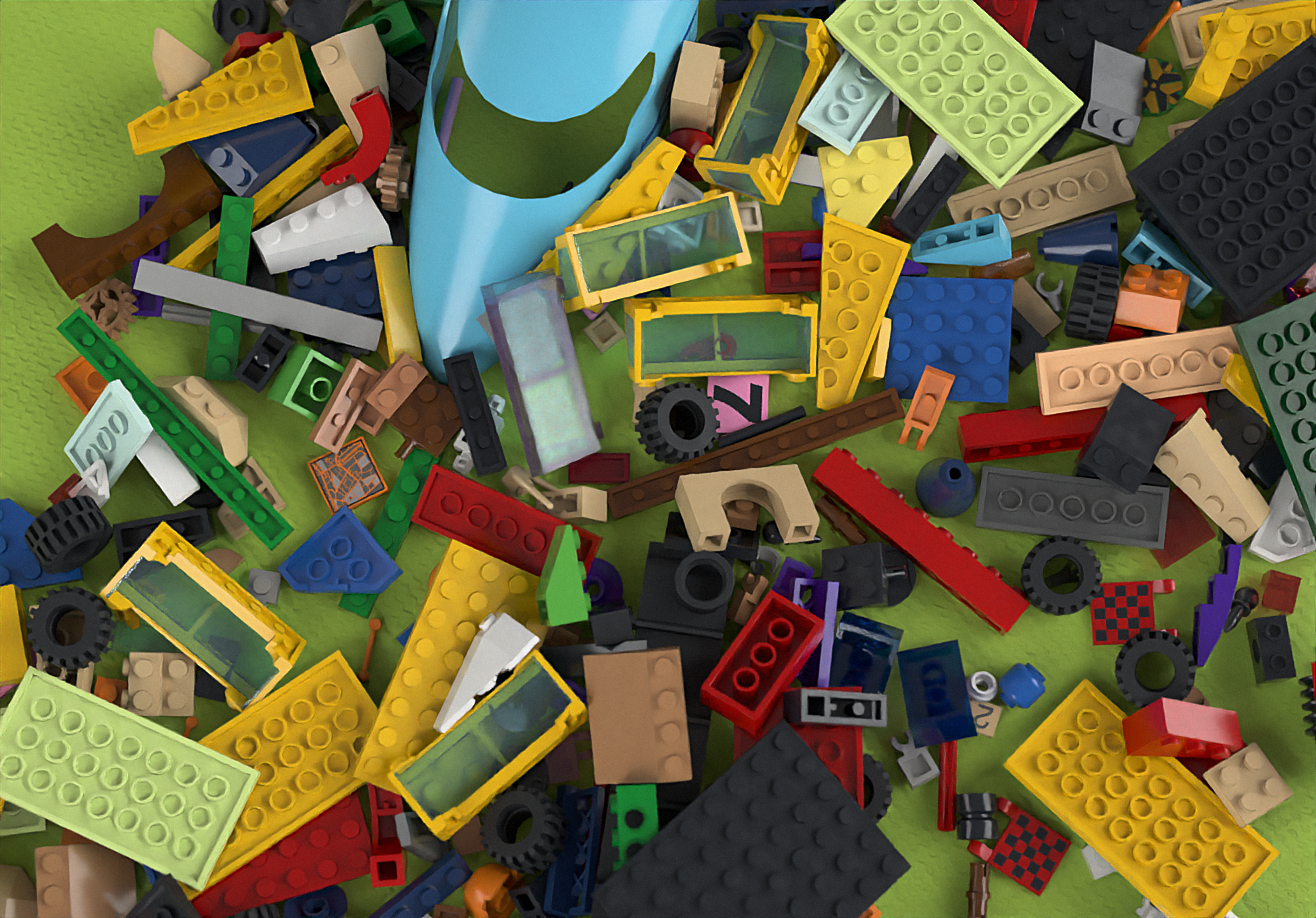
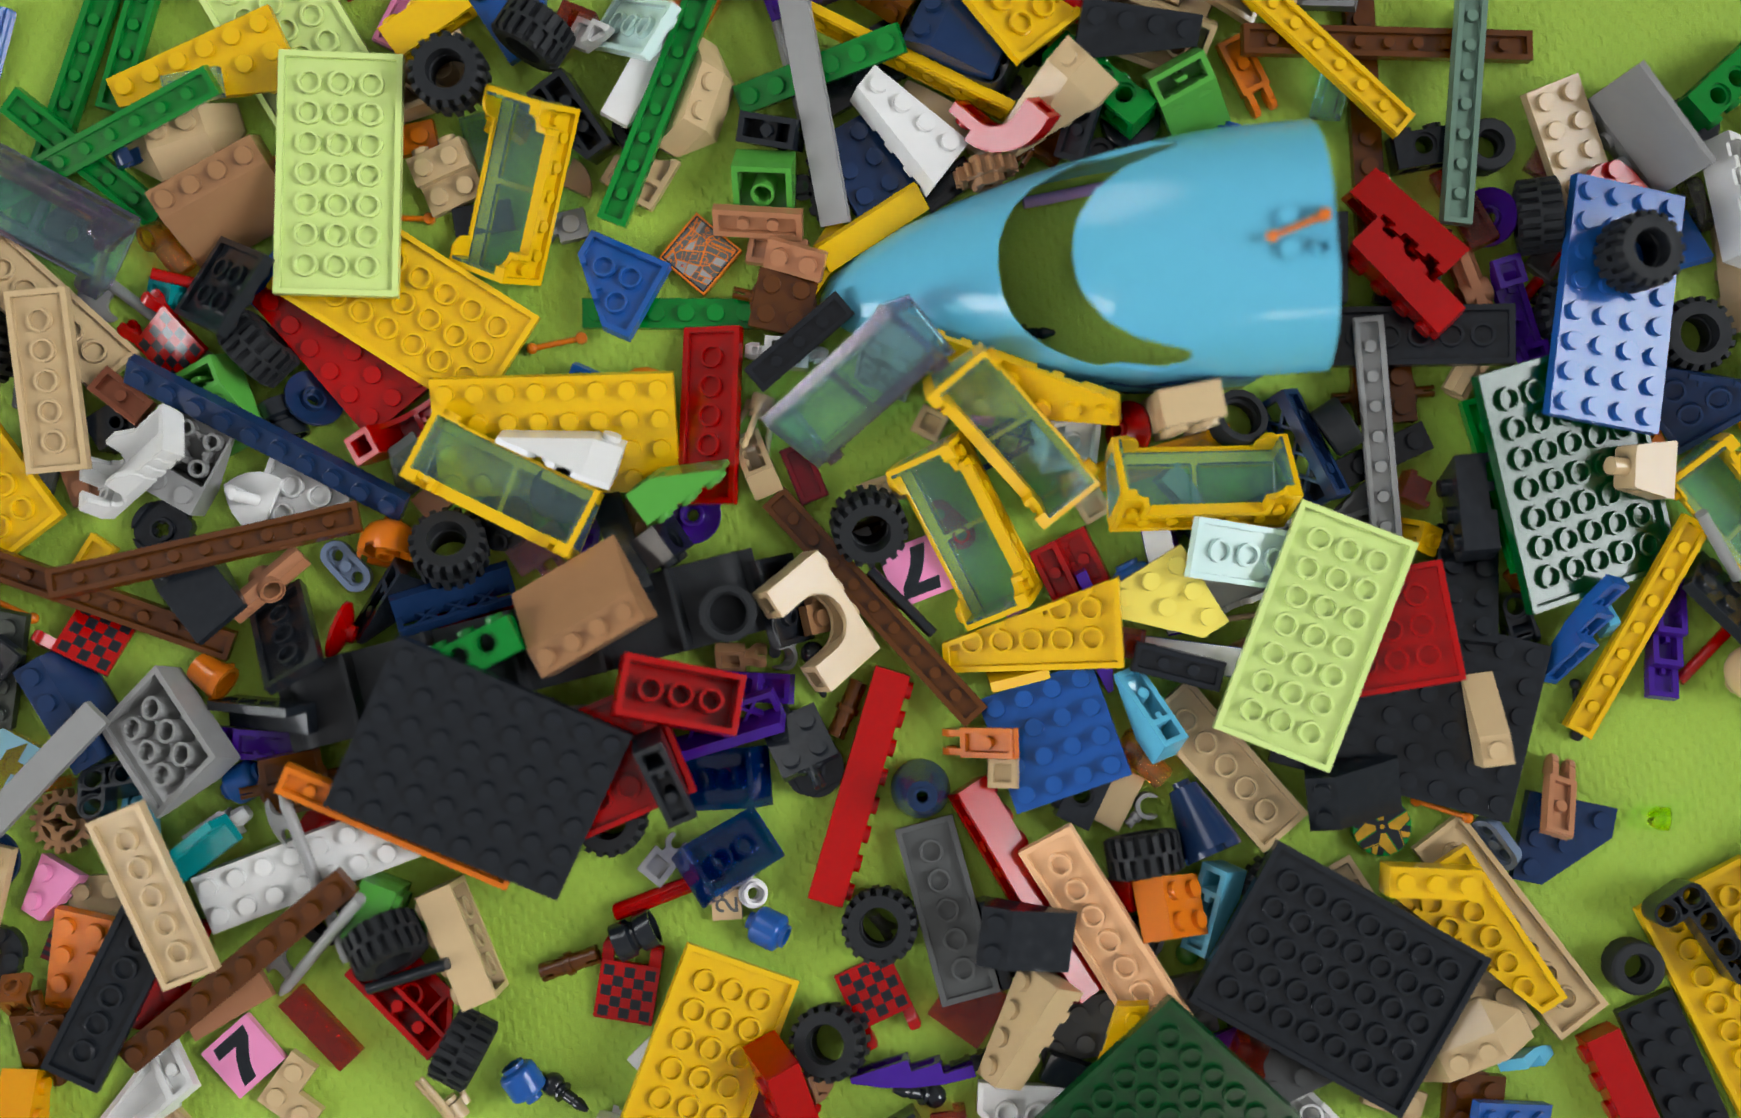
camera: 70 degrees right, 10 degrees up
none -> tan tile [987,758,1019,789]

